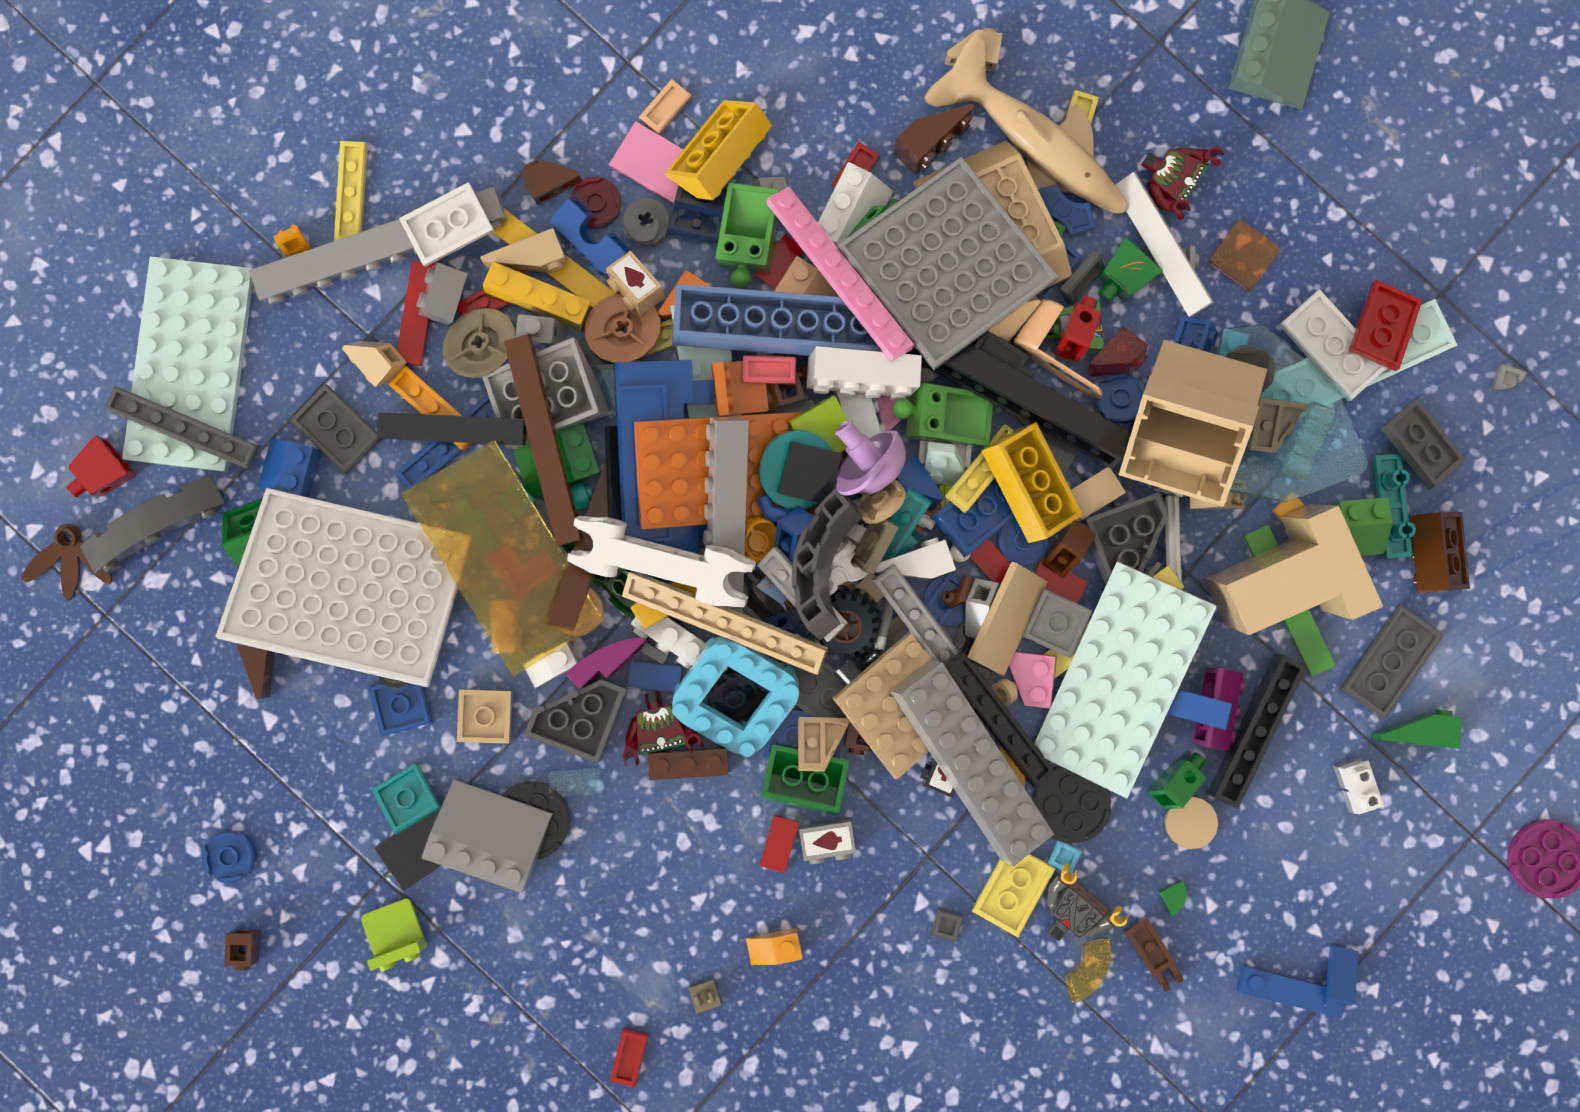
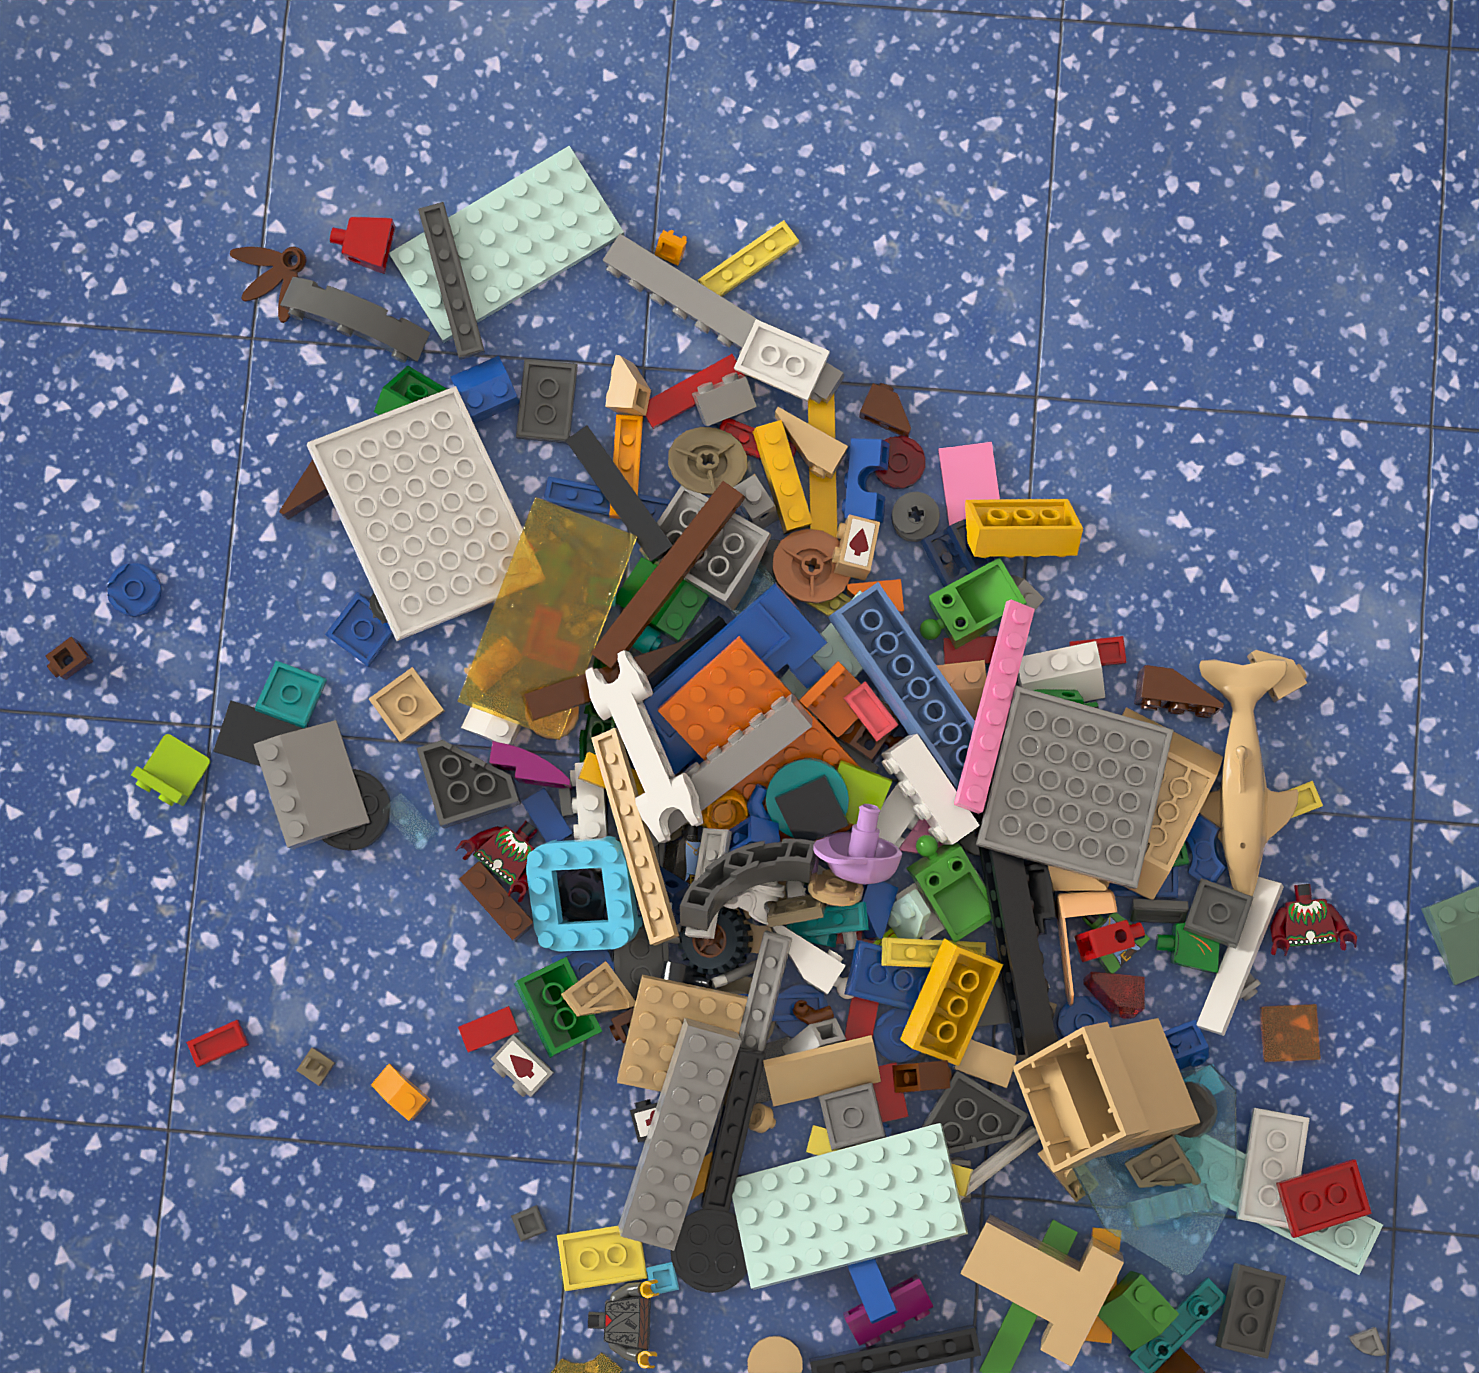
camera: 55 degrees right, 5 degrees down
light nougat tile [639,79,692,135] -> none
bright pink wing [1009,651,1057,708] -> none
green torso [1146,752,1207,810] -> none
none -> dark grey tile [1183,878,1254,949]

